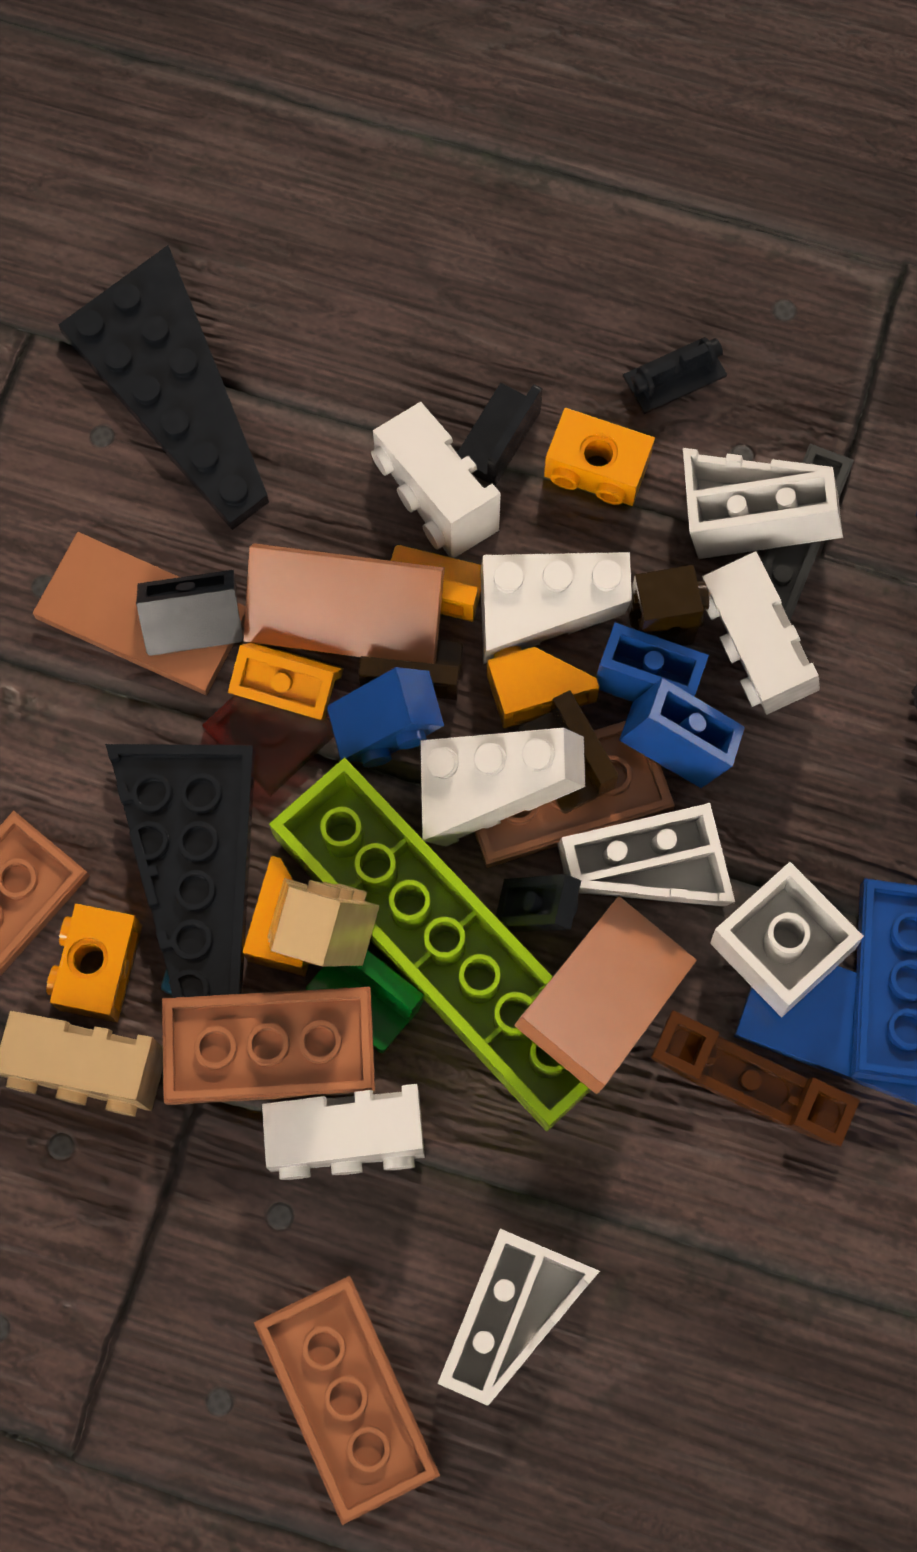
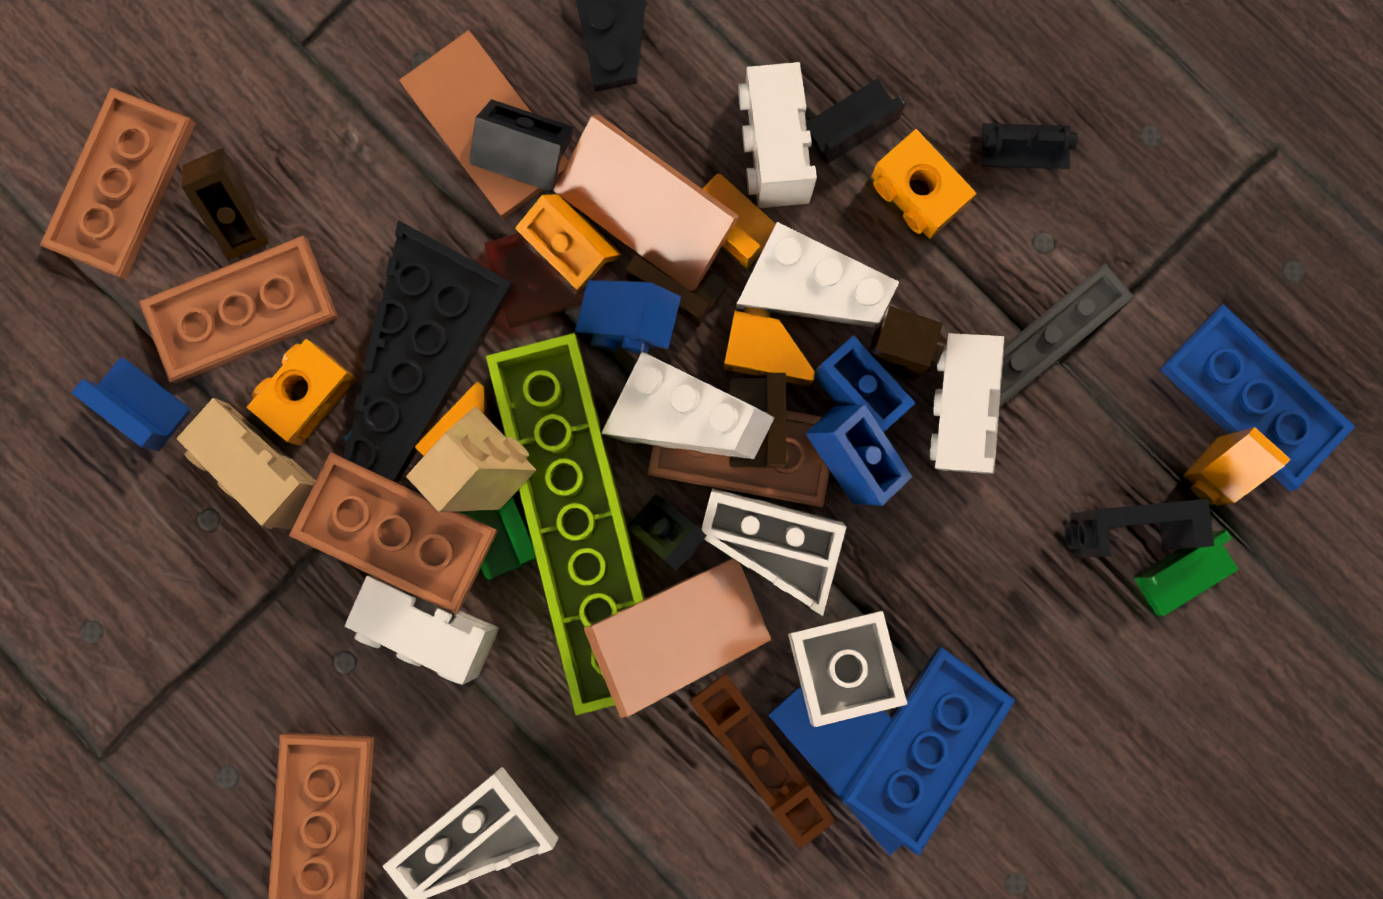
camera: 30 degrees right, 10 degrees up
white wedge [683,448,843,559] -> none

